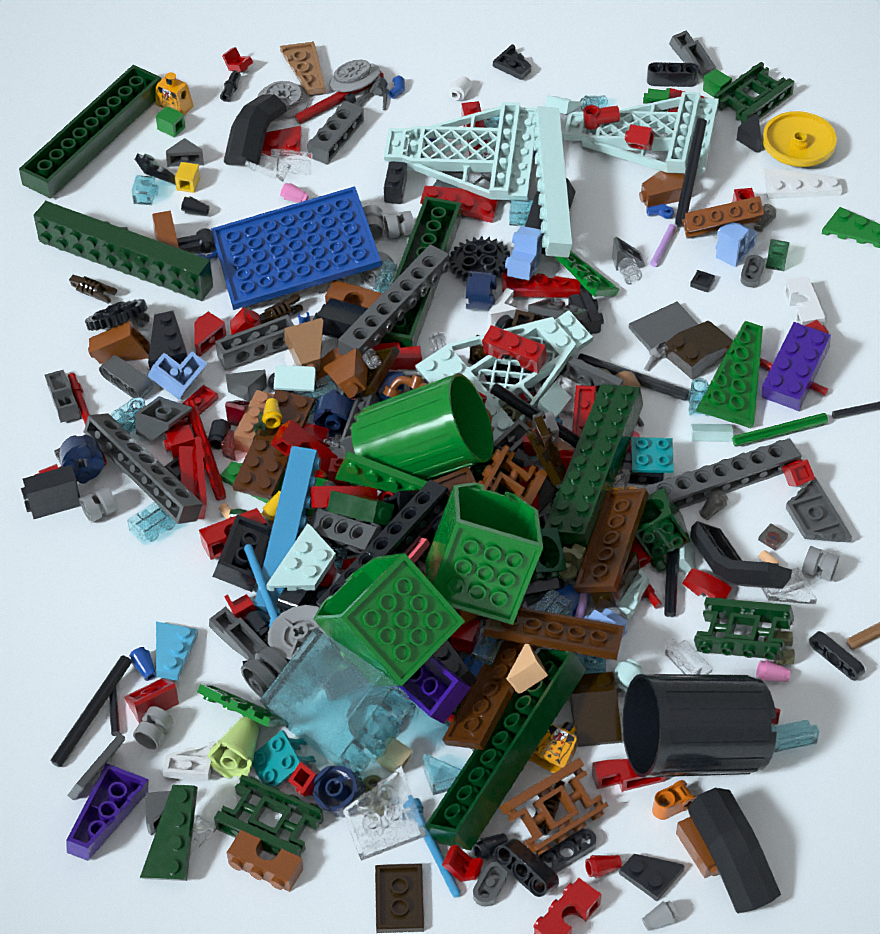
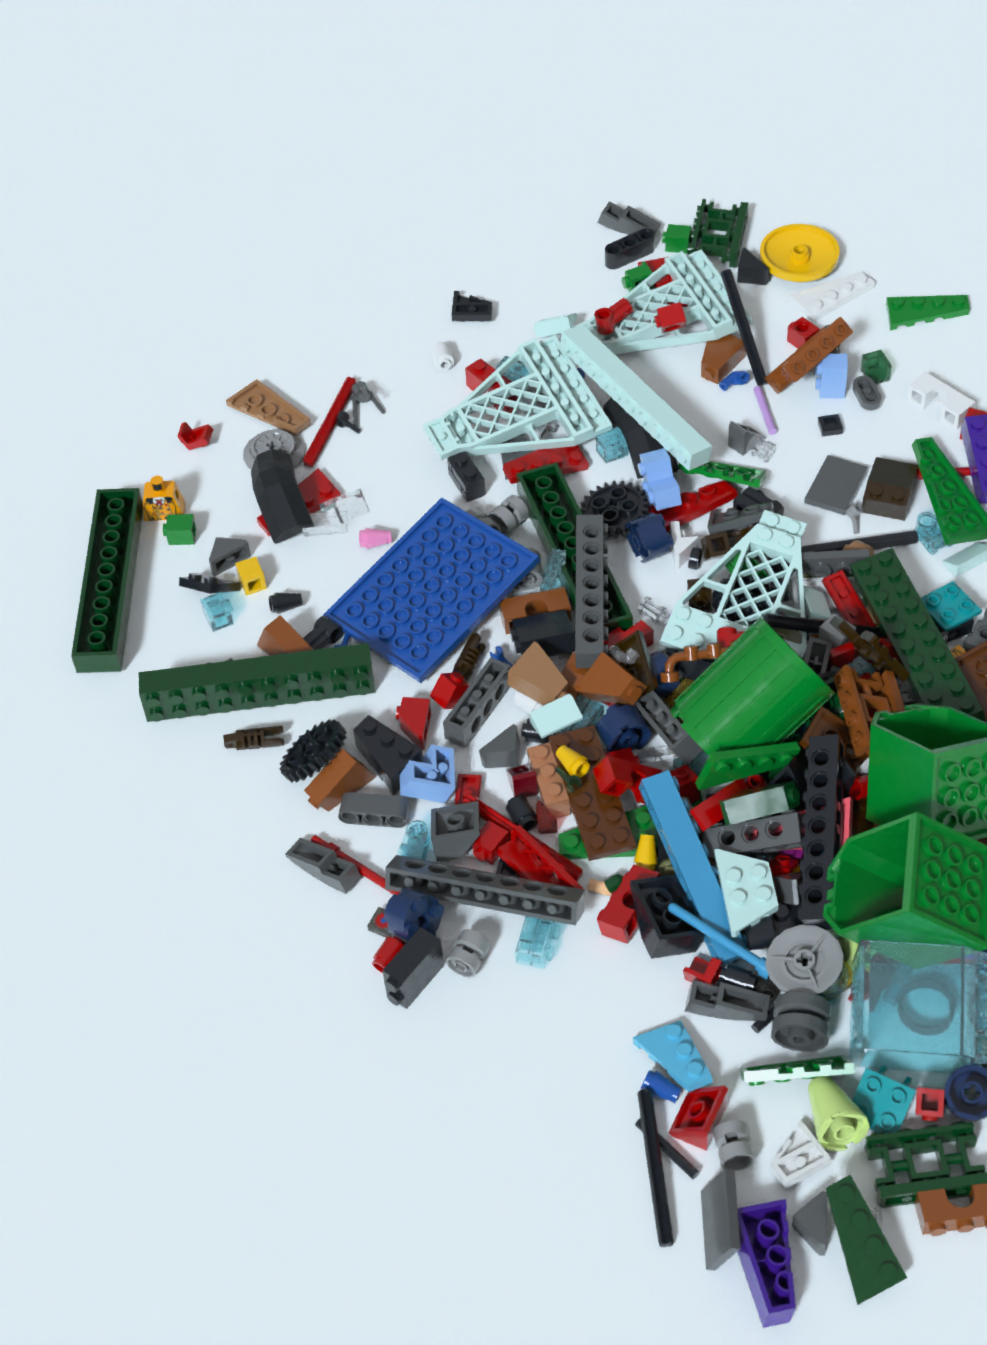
camera: 30 degrees left, 0 degrees up
black axle [220,70,241,102] -> none
dark grey brick [307,101,364,165] -> none
light grey piece [329,59,380,92] -> none
blue arm [388,75,405,99] -> none
red arch [482,325,547,374] -> none
clear light blue cone [580,95,608,111] -> none

